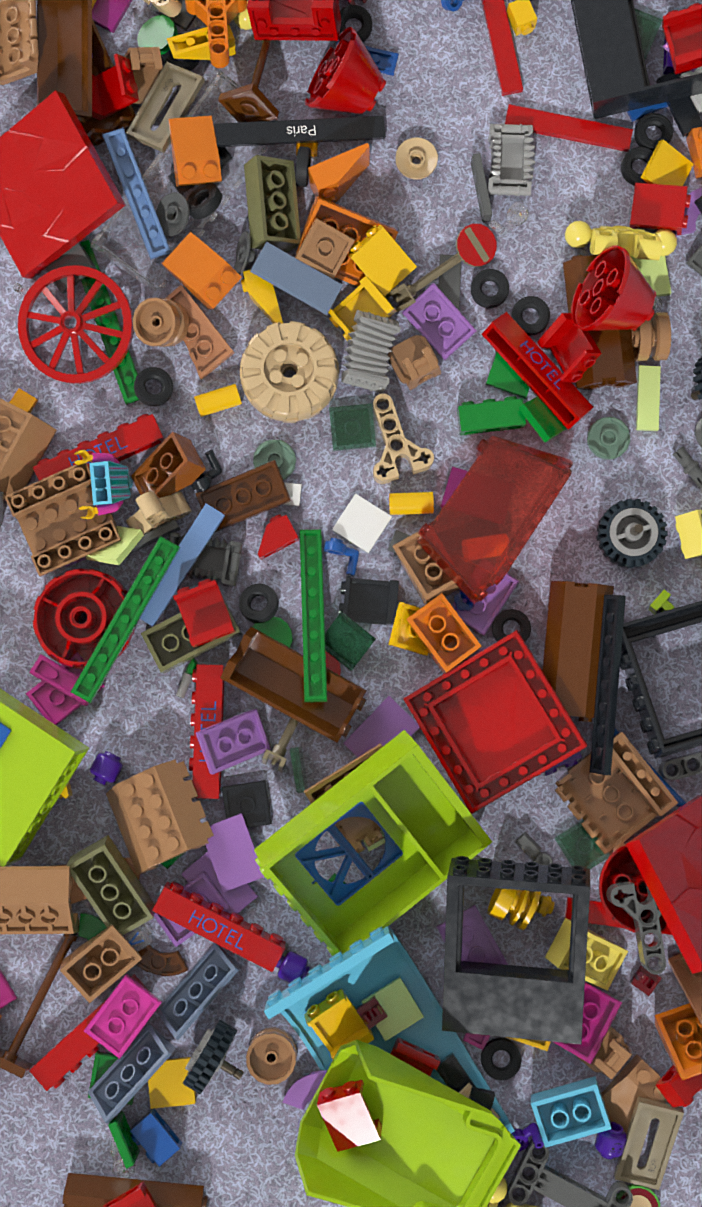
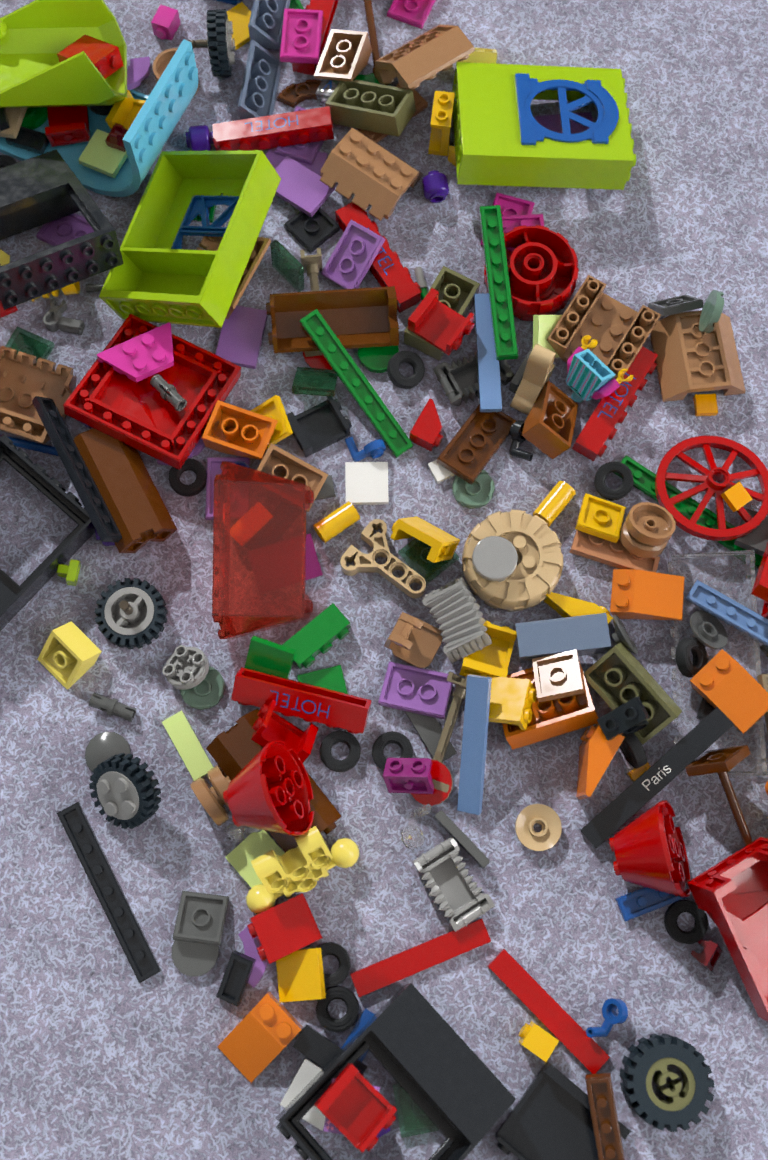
camera: 145 degrees right, 10 degrees down
none -> dark pink wing [97,322,174,383]
none -> dark grey pin [150,374,187,411]
none -> dark pink brick [151,4,181,41]
none -> light grey tile [162,645,209,690]
none -> magenta bracket [383,758,435,794]
none -> yellow panel [390,516,460,563]
none -> yellow panel [428,91,455,156]
none -> medium blue tile [457,674,492,815]
none -> light grey tile [472,536,518,582]
none -> yellow tile [575,493,626,543]
none -> black pin [597,697,650,741]
none -> light orange tile [721,482,752,513]

